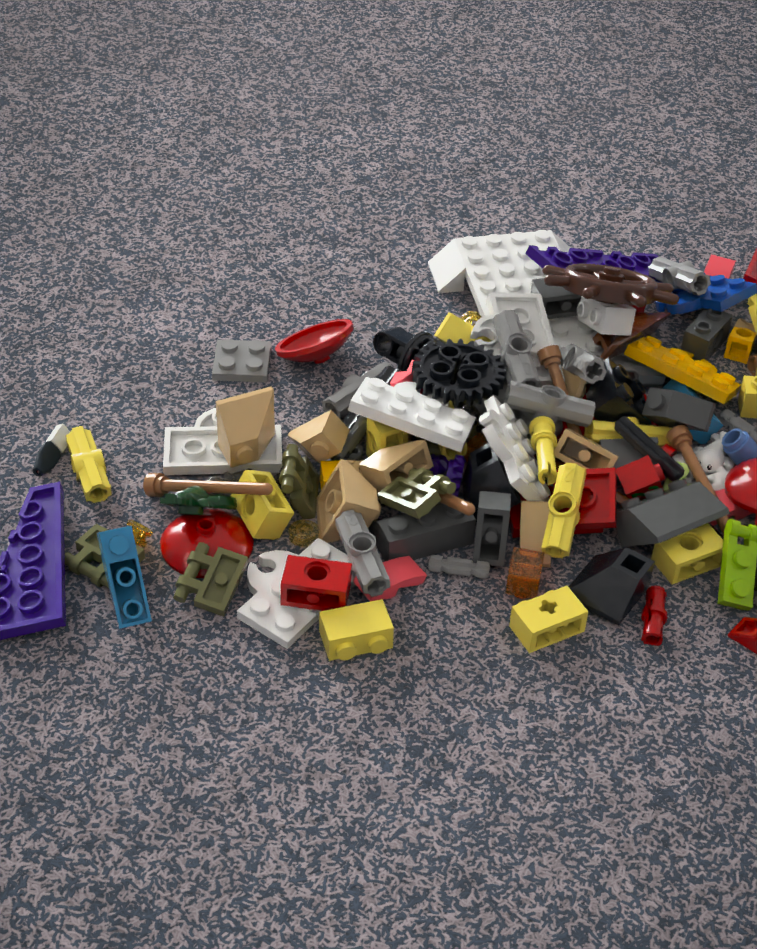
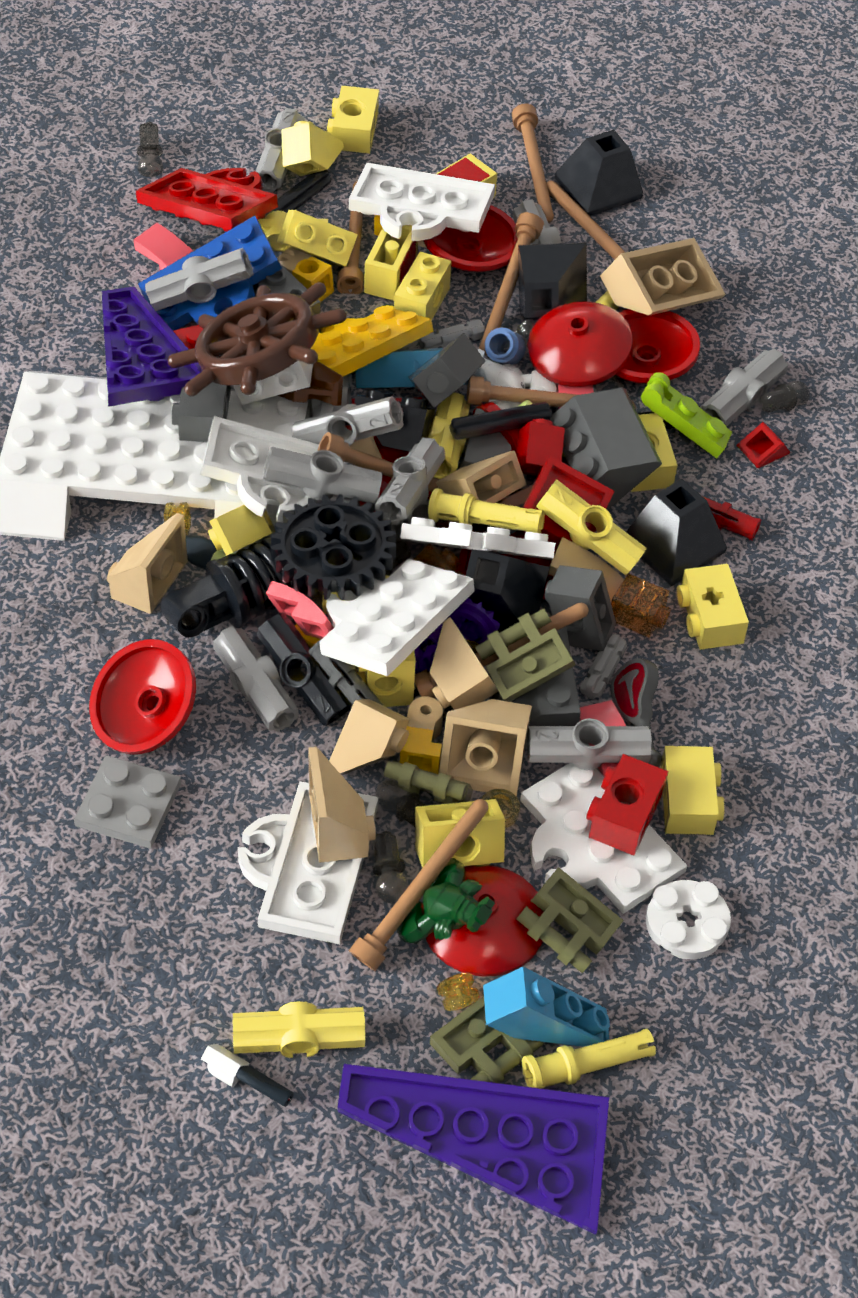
camera: 75 degrees left, 10 degrees up
none -> tan slope [107,513,188,614]
none -> light yellow pin [522,1029,656,1089]
none -> dark grey piece [611,658,662,767]
none -> white plate [646,880,731,959]

